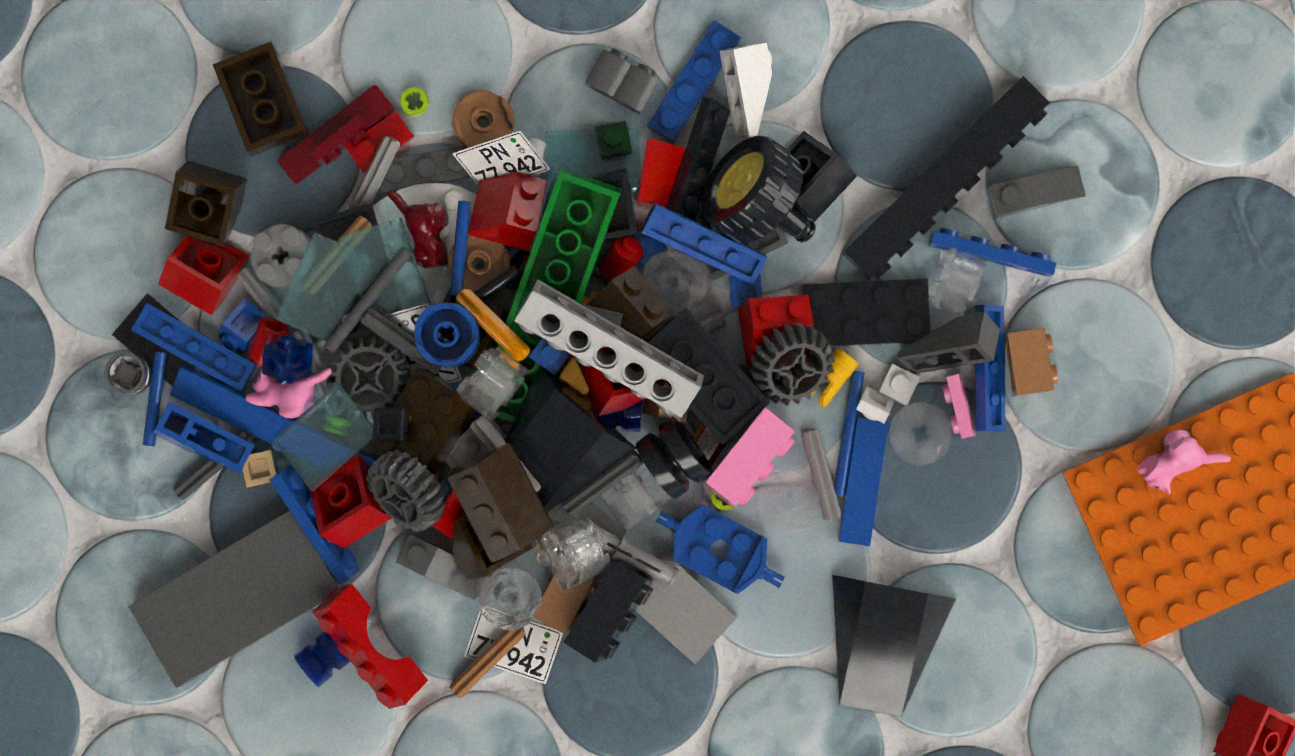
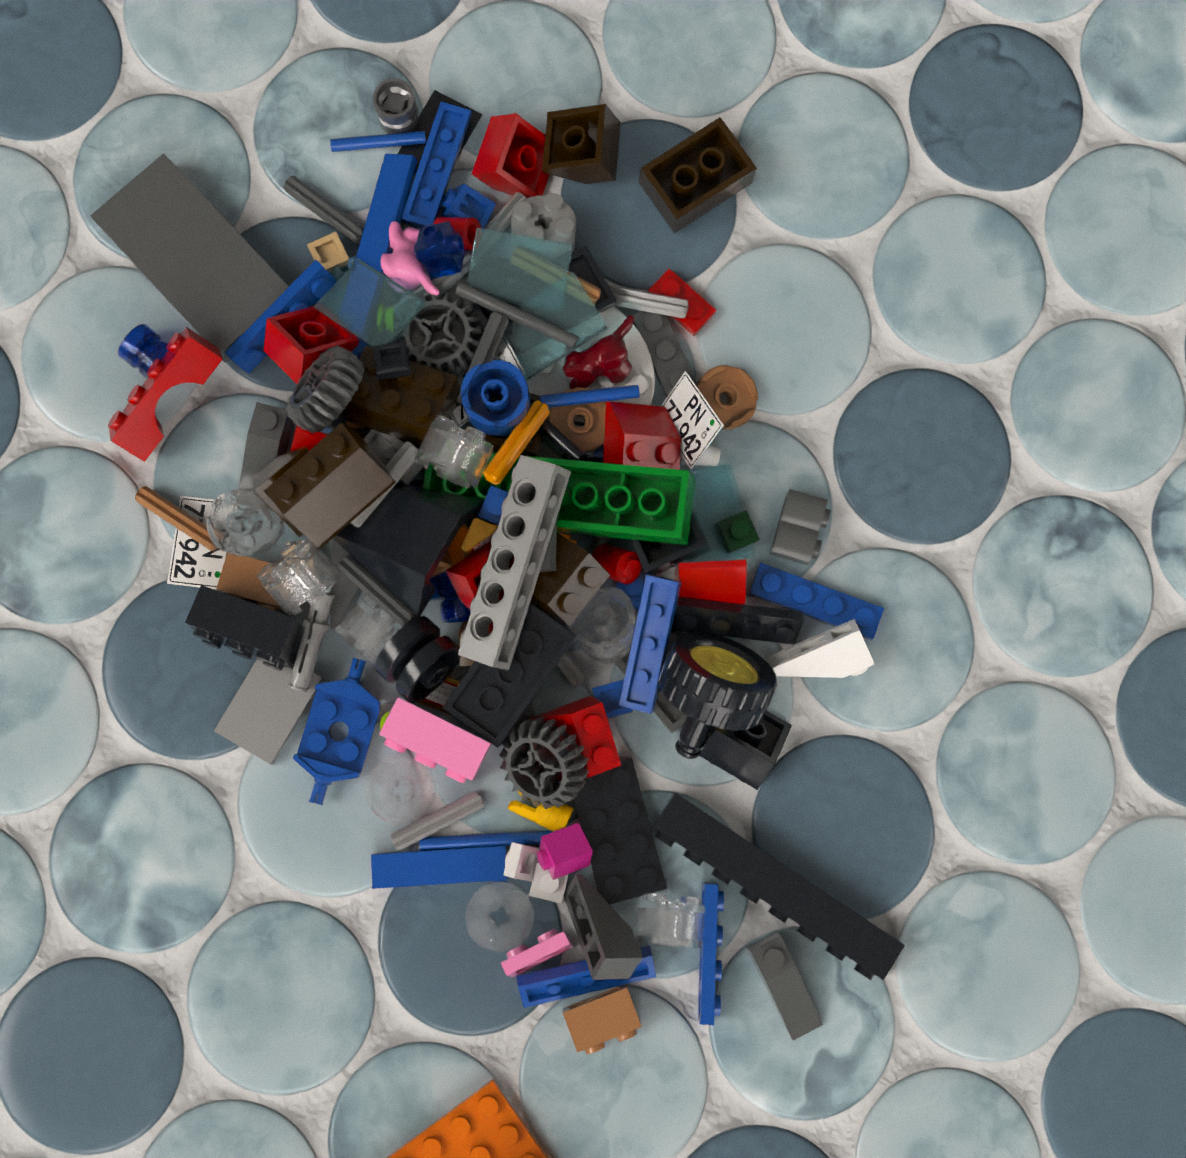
camera: 70 degrees right, 5 degrees down
blue slope [153,402,254,473] -> none
dark red bracket [278,85,394,184] -> none
lime bush [400,87,429,117] -> none
black wedge [832,575,956,717] -> none
none -> dark pink brick [537,822,593,880]

